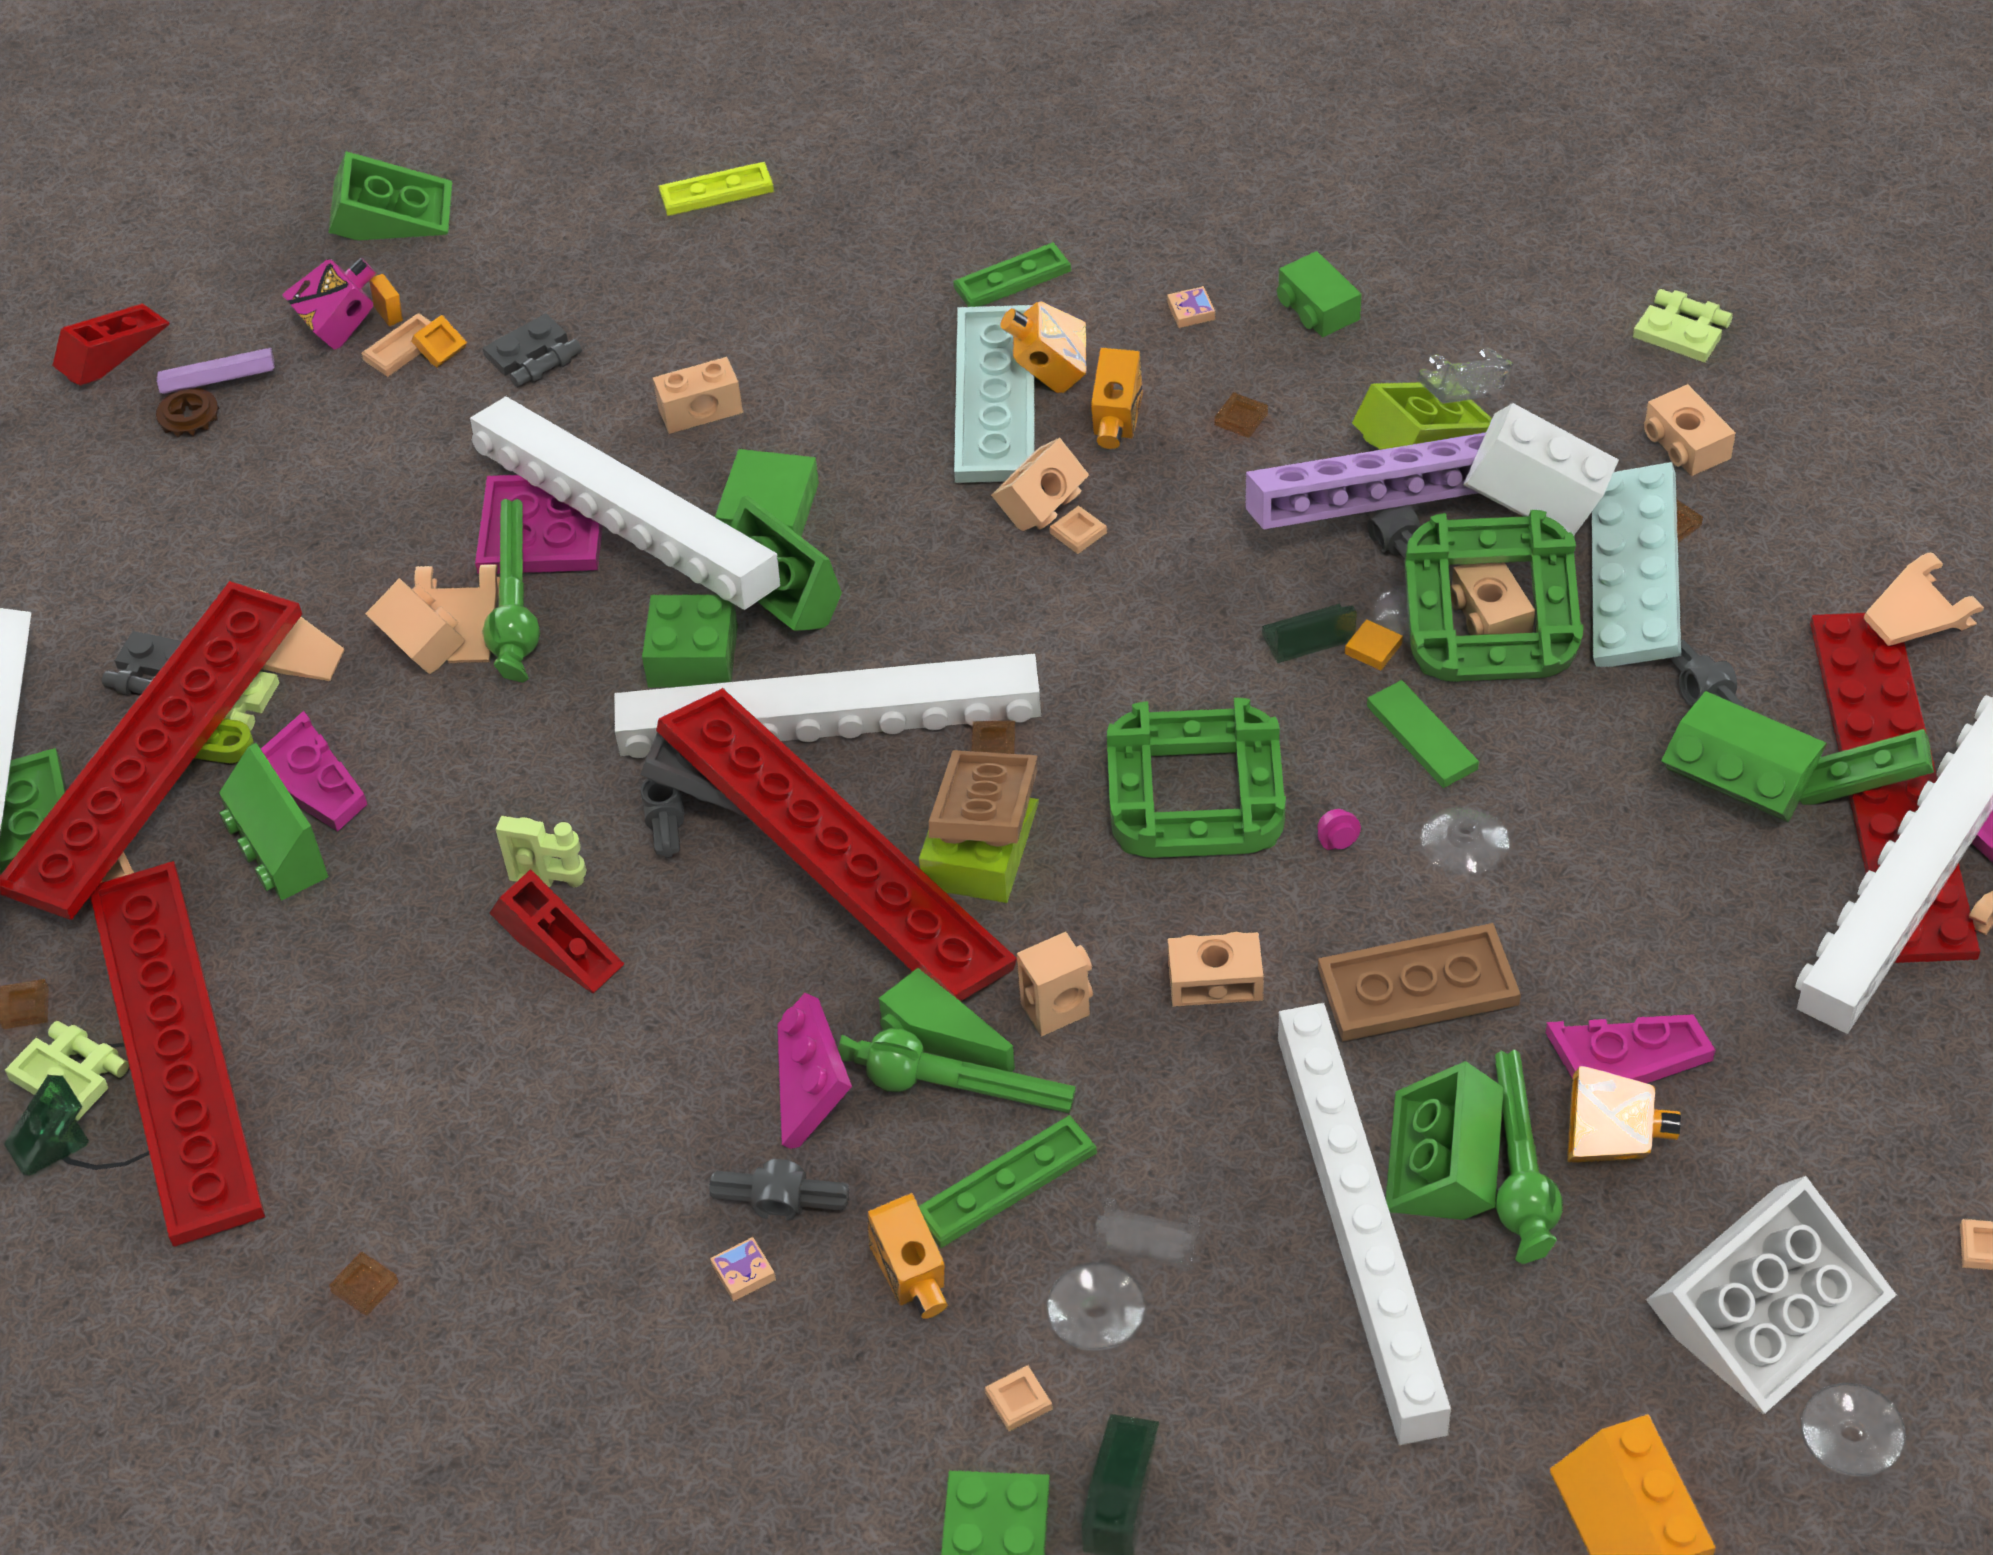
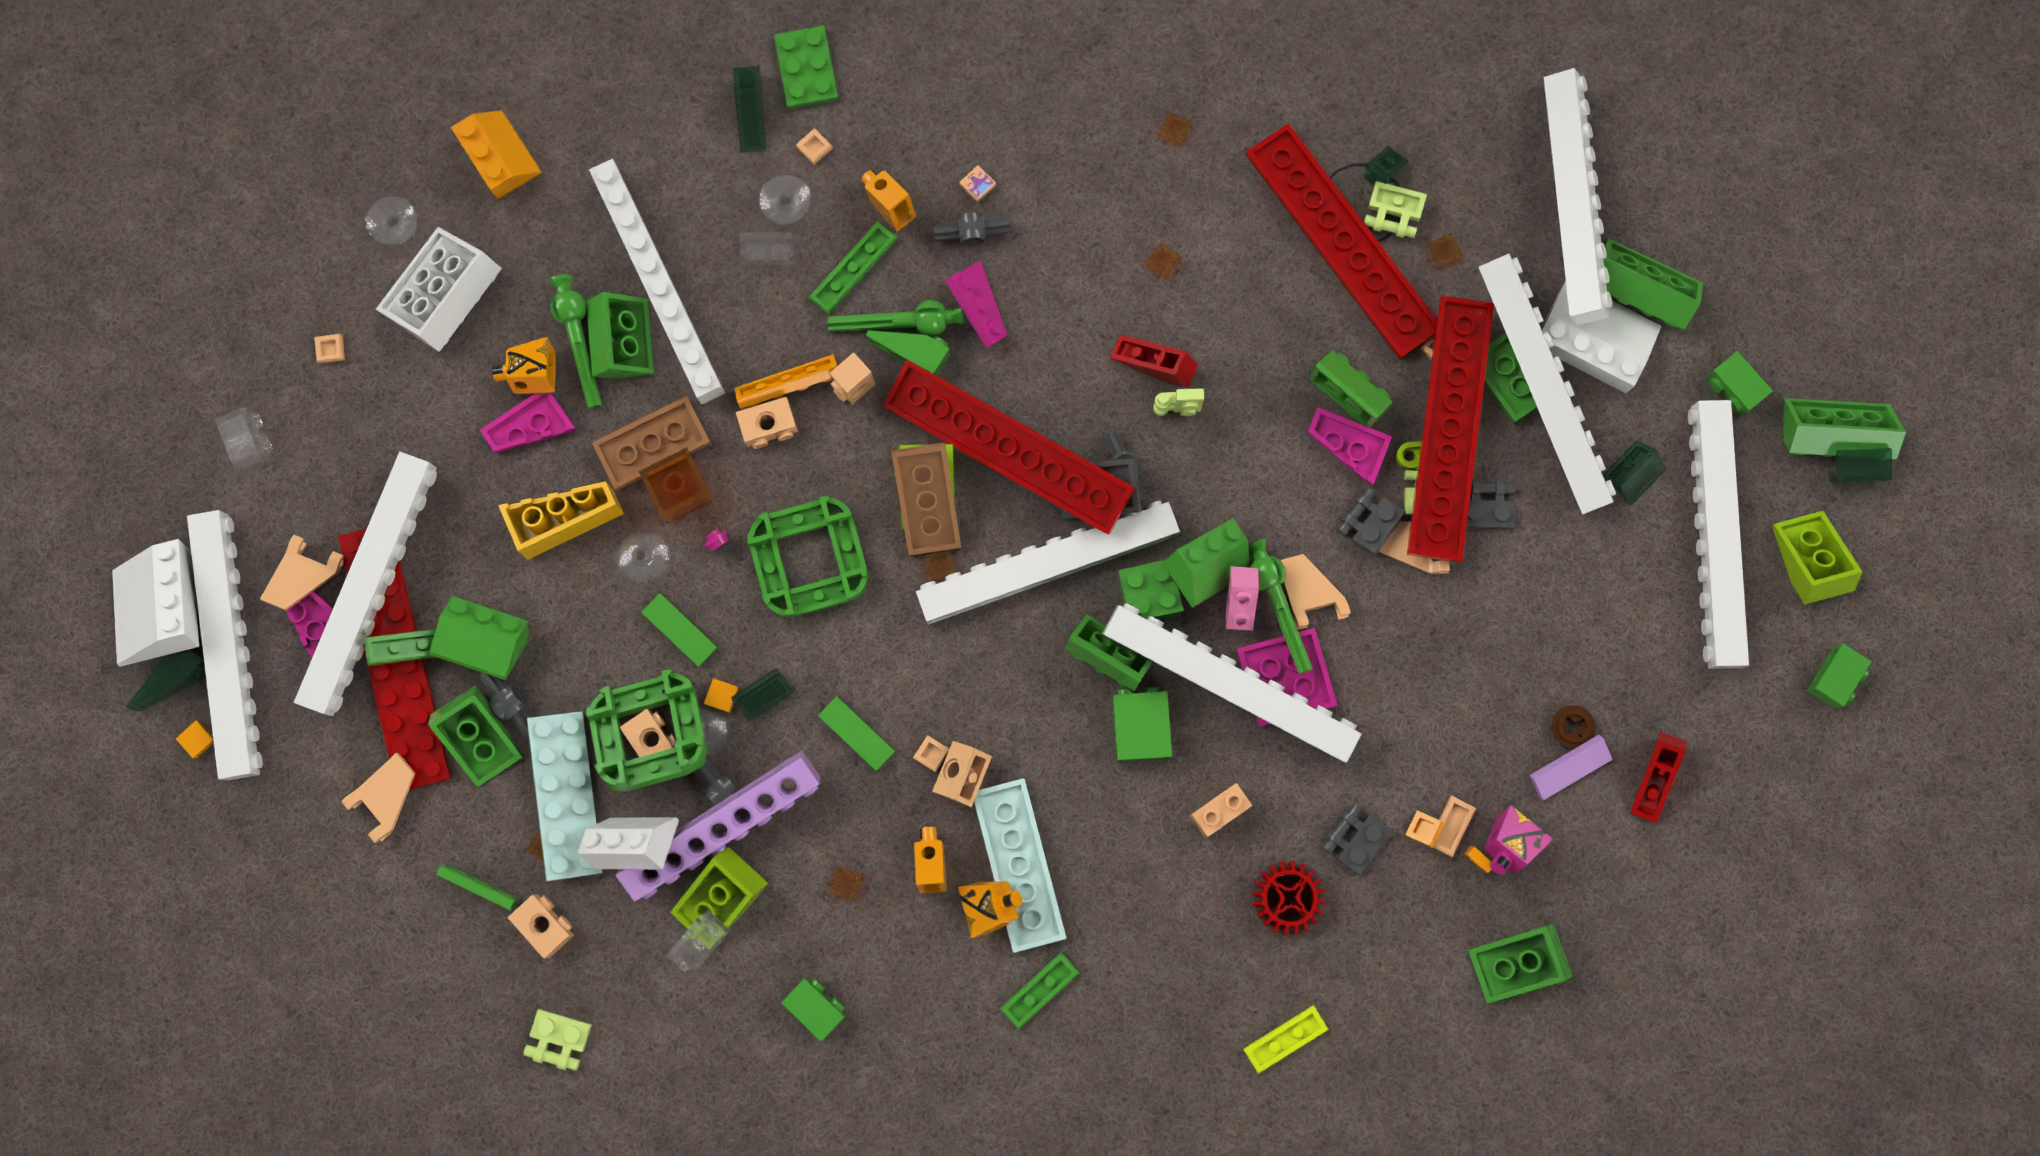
camera: 165 degrees right, 30 degrees up
light nougat brick [365,578,465,674] -> none
light nougat tile [1167,286,1215,328] -> none
none -> bright green slope [428,685,523,787]
none -> bright green tile [436,865,520,910]
none -> yellow wedge [498,481,624,560]
none -> clear orange brick [638,447,715,524]
none -> light orange plate [734,354,838,409]
none -> bright green tile [818,696,895,771]
none -> clear orange tile [1145,243,1182,280]
none -> bright green slope [1162,518,1250,608]
none -> bright pink brick [1225,566,1259,631]
none -> red gear [1251,860,1326,935]
none -> dark grey plate [1337,488,1406,556]

